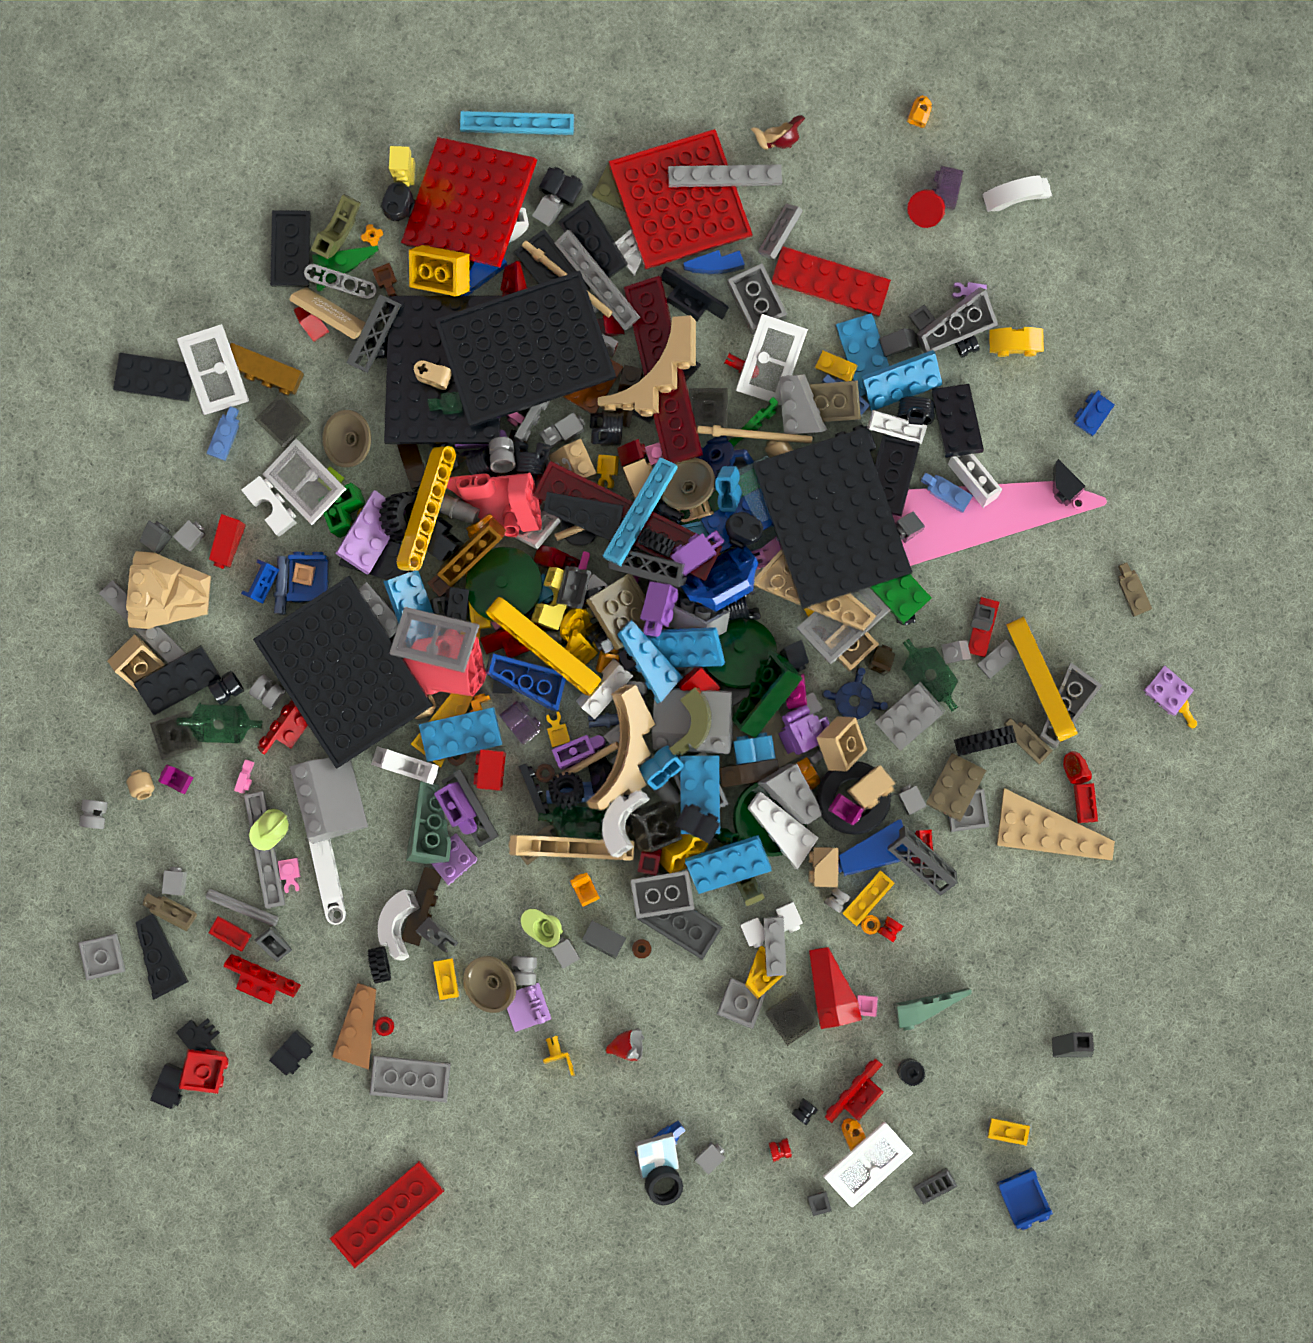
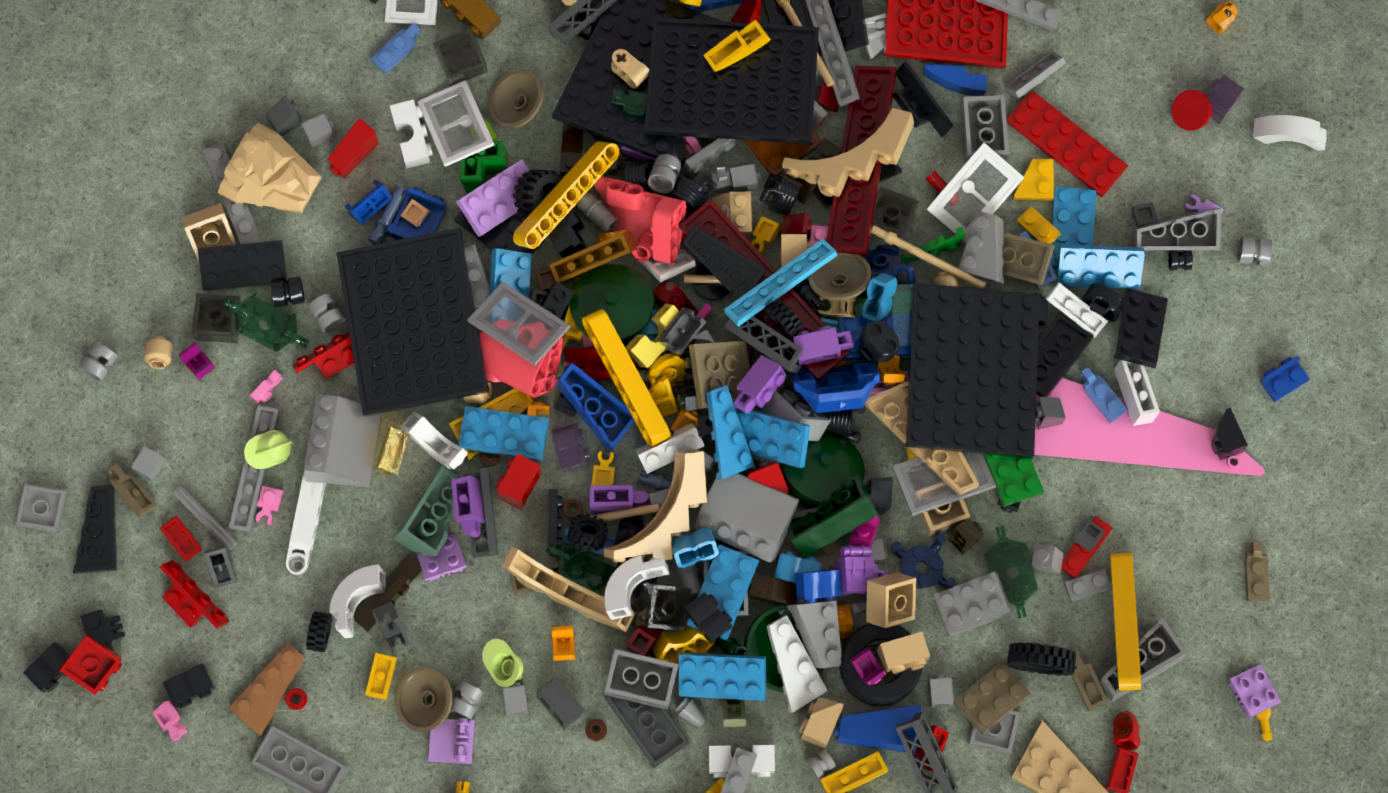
camera: 15 degrees right, 10 degrees down
olive arch [669,688,712,755] -> none
dark grey slope [879,328,919,357] -> none
yellow brick [989,327,1044,357] -> none
none -> bright pink plate [152,700,187,742]
none -> clear yellow panel [376,427,410,475]
none -> light grey cone [675,697,707,728]
none -> yellow slope [704,20,771,72]
none -> blue brick [795,570,842,603]
none -> light orange bracket [877,355,905,385]
none -> yellow wing [1013,159,1054,201]
none -> light grey wheel [1237,236,1272,267]

